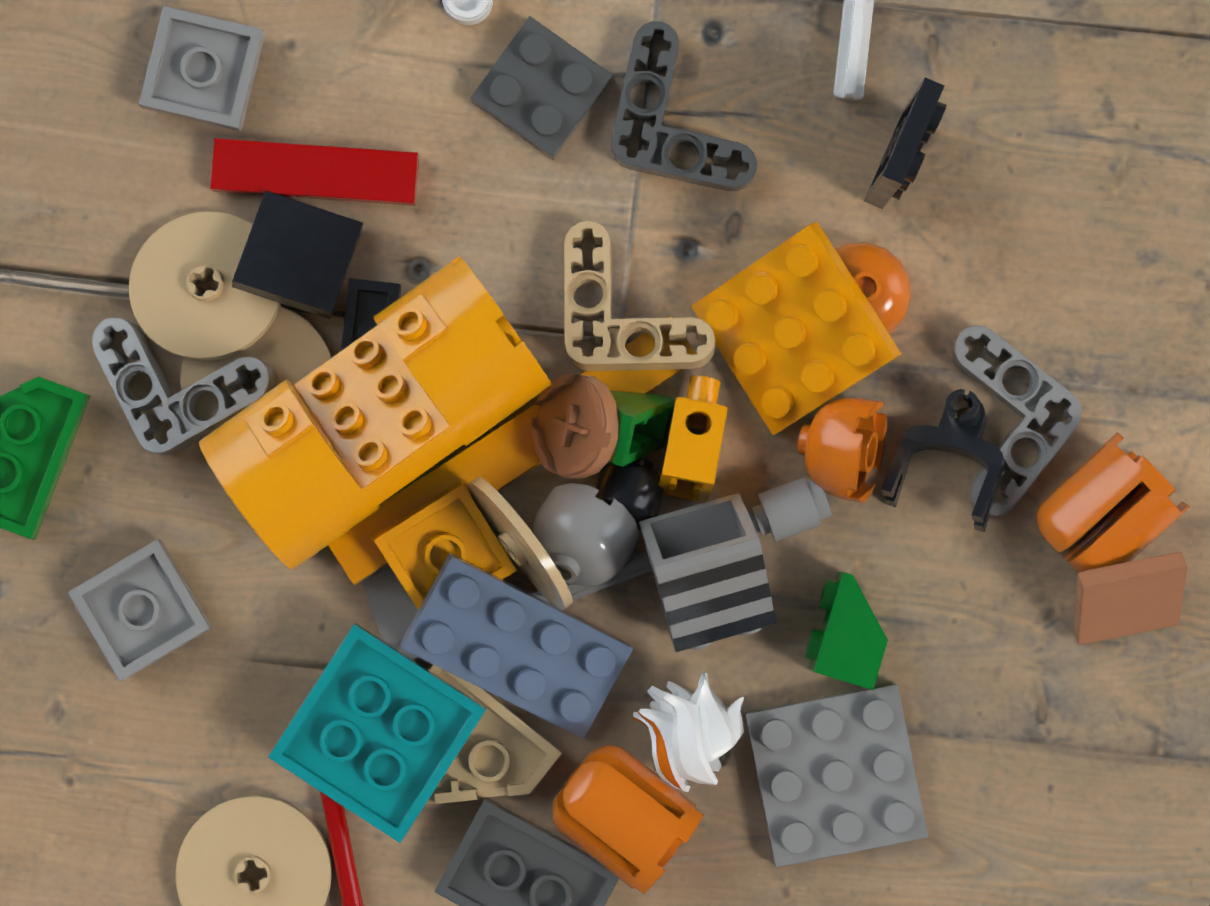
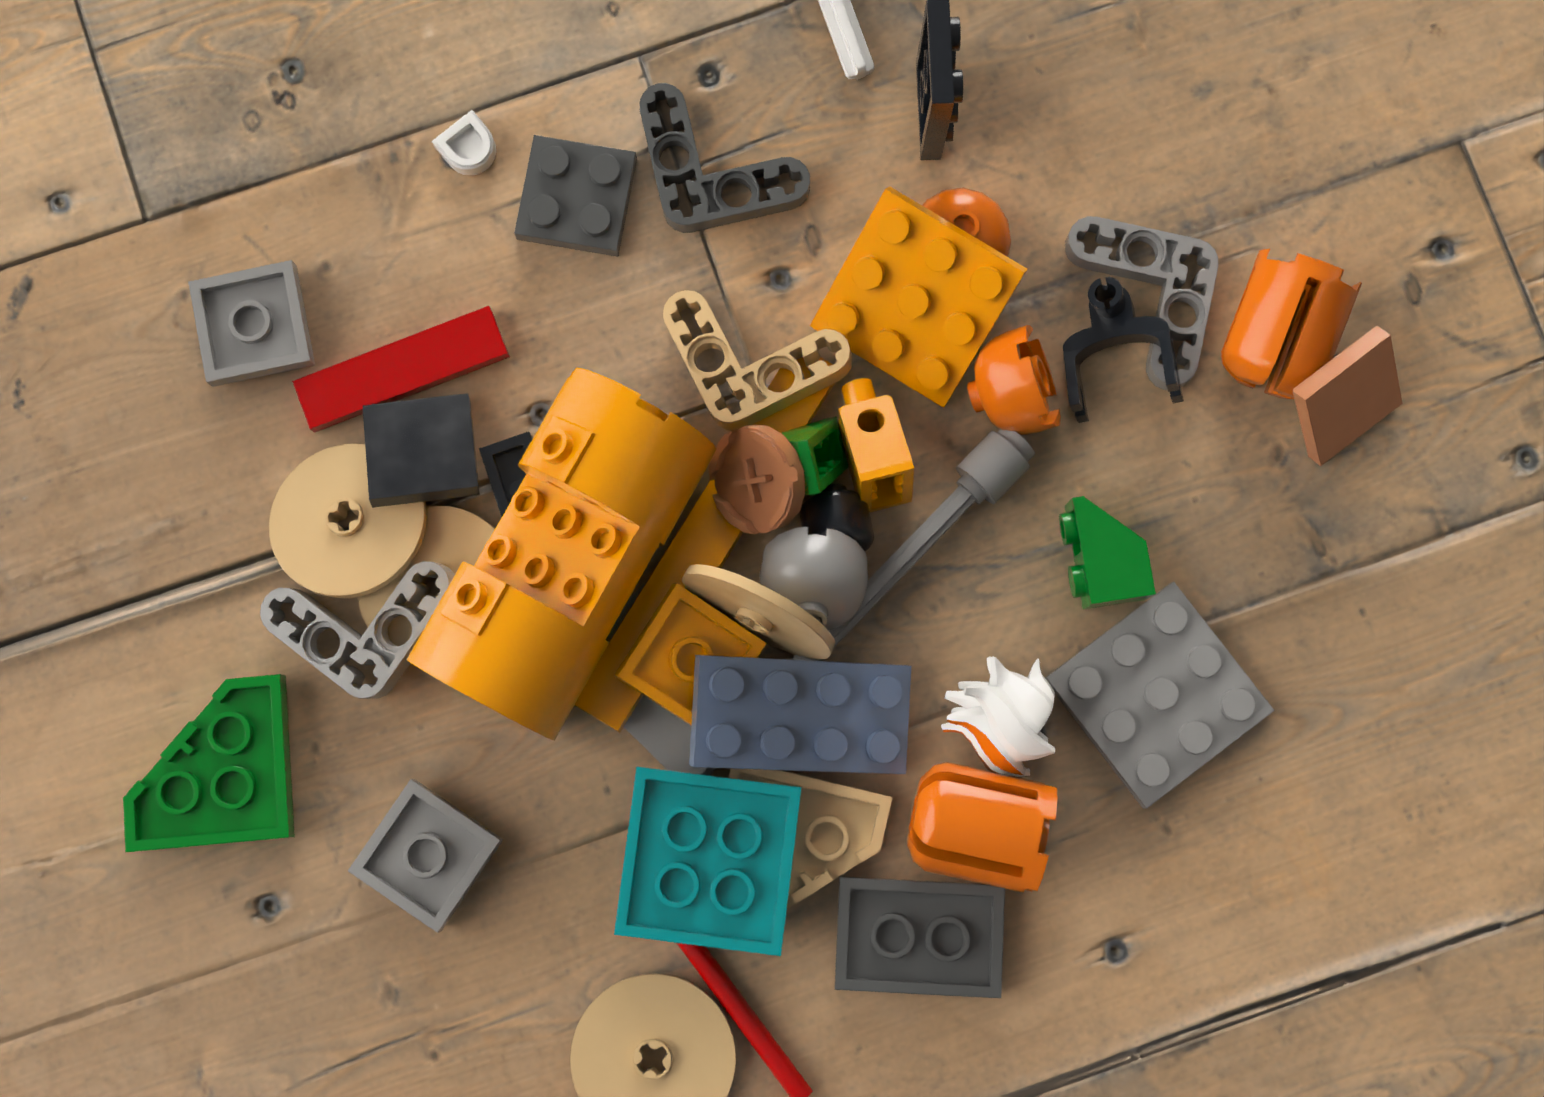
camera: 20 degrees left, 5 degrees down
light grey slope [639,493,776,652] -> none

